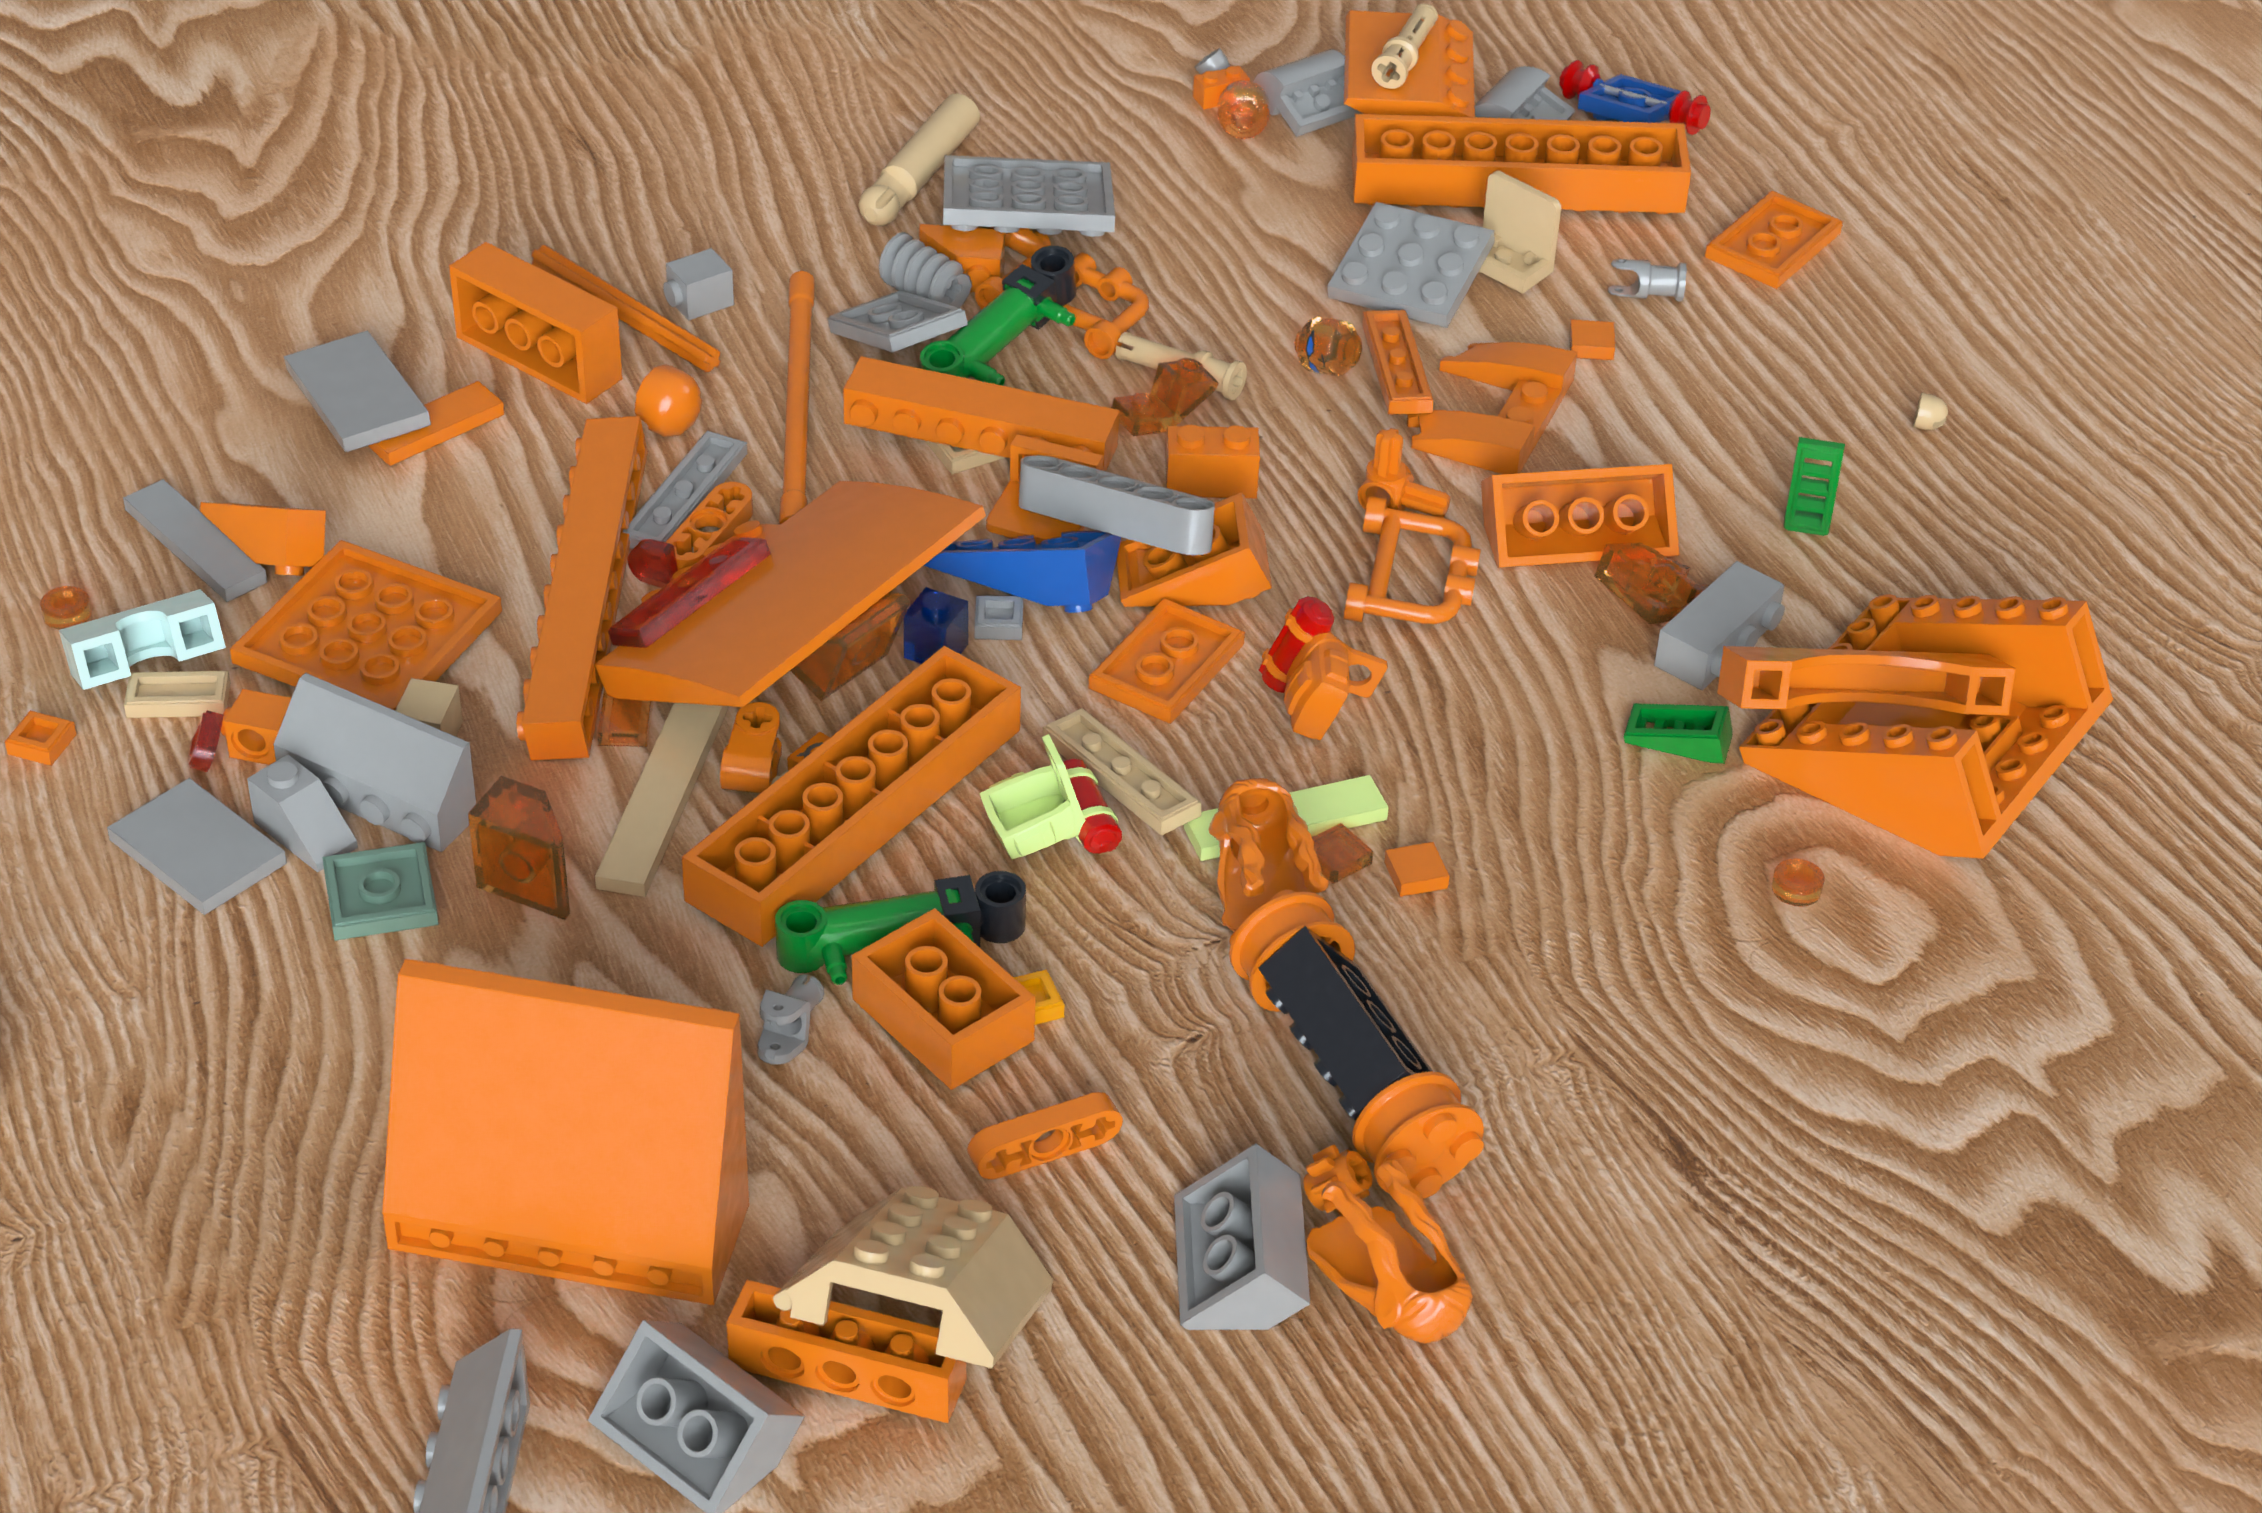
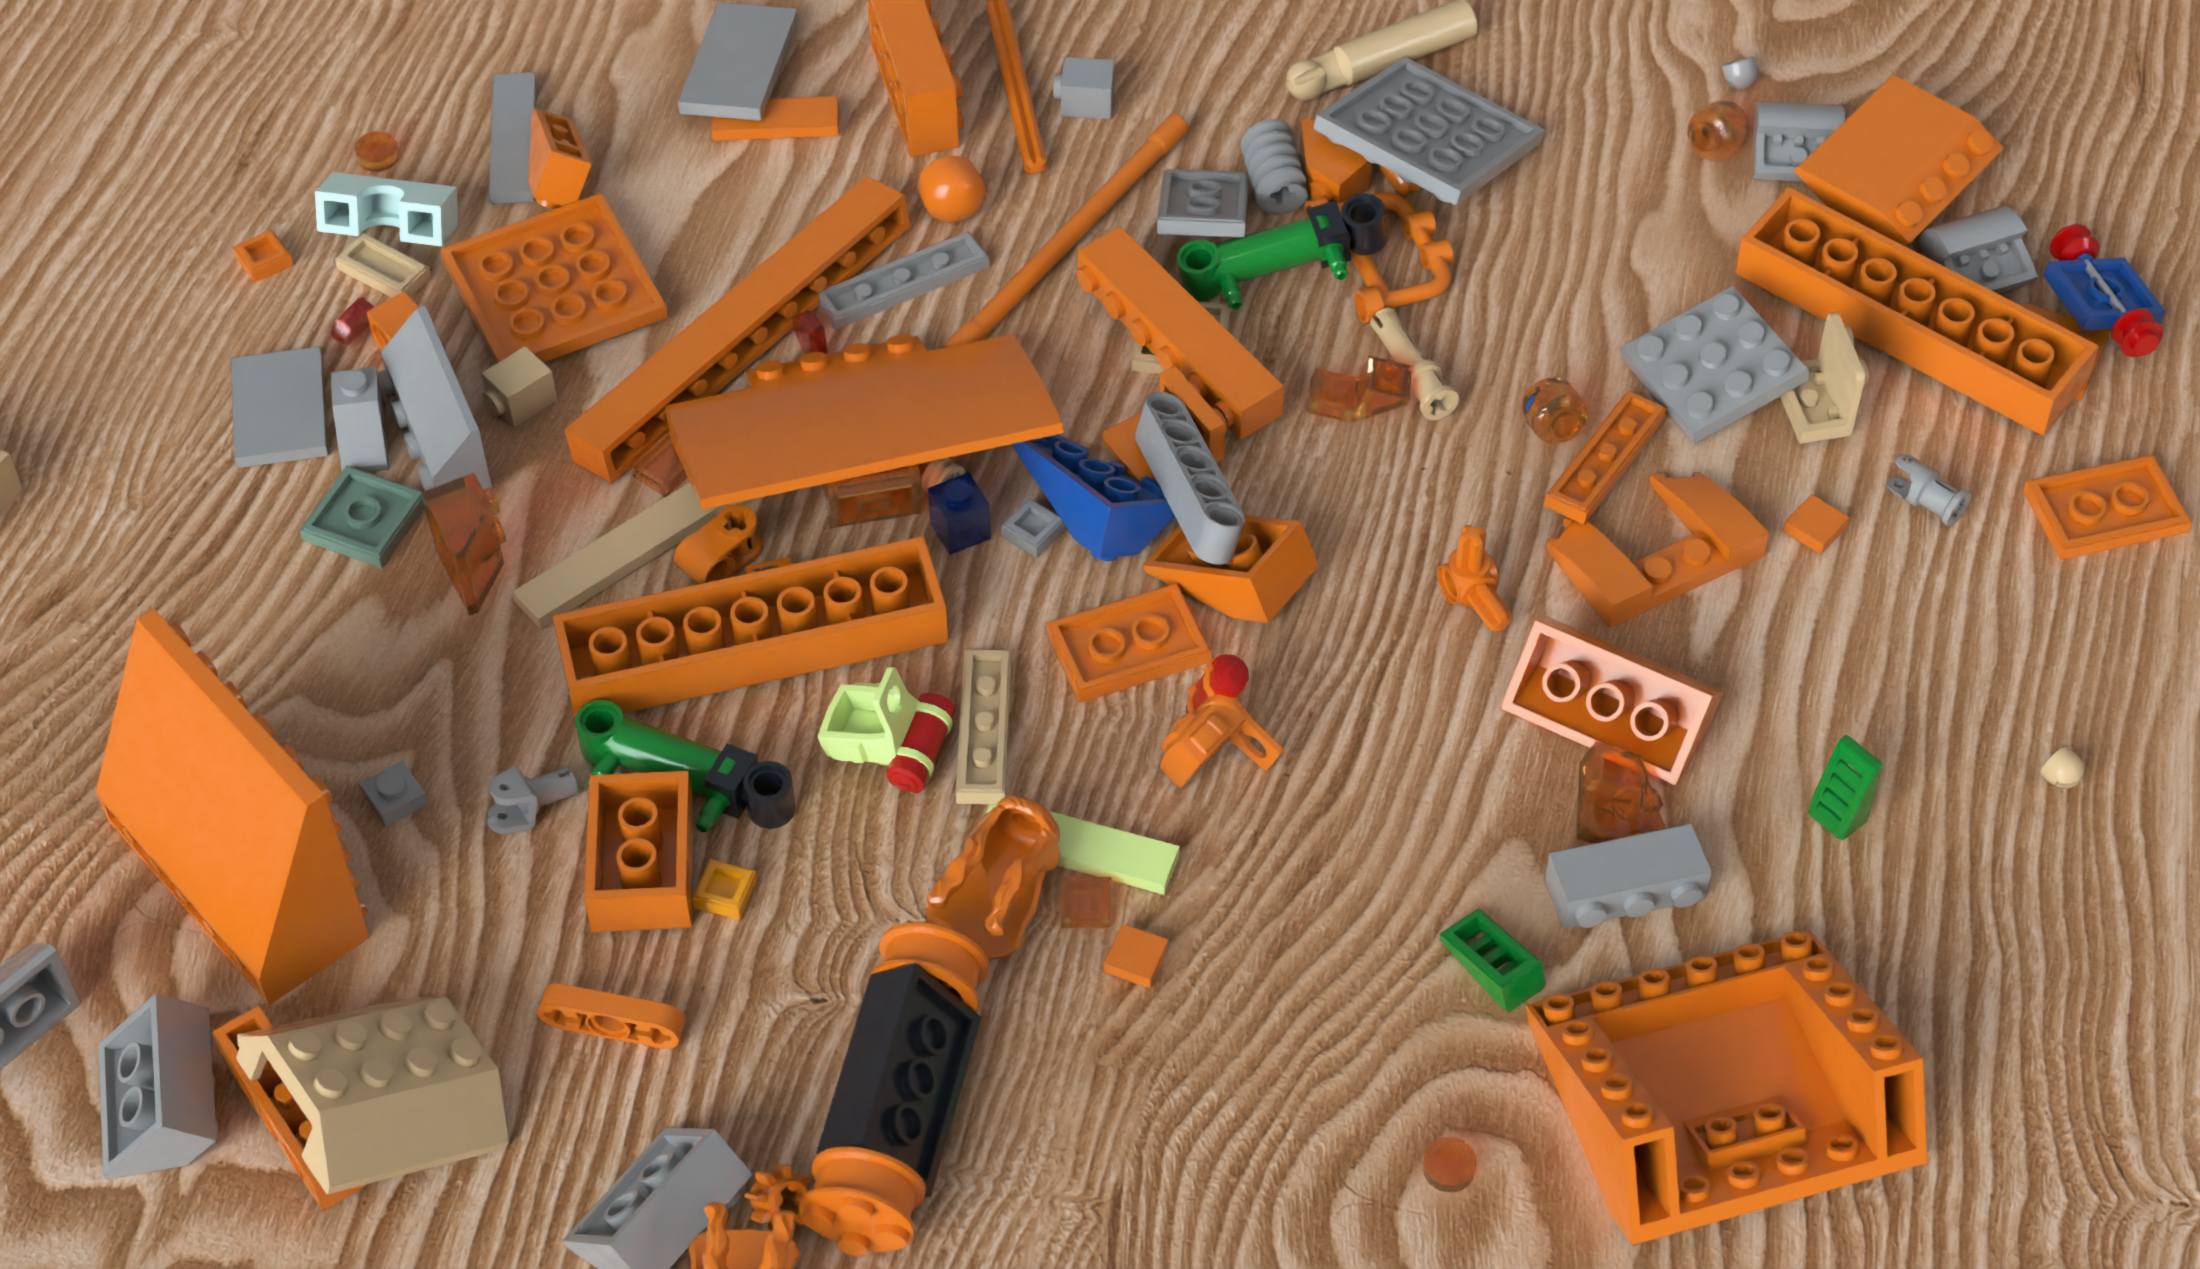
camera: 40 degrees right, 10 degrees up
clear red tile [607,537,771,648] -> none
orange beam [664,482,753,575] -> none
orange slope [1165,425,1260,499] -> none
orange piece [1193,66,1250,110] -> none
orange bar [1343,496,1481,624] -> none
tan pin [1371,3,1438,89] -> none
orange arch [1717,646,2016,715] -> none

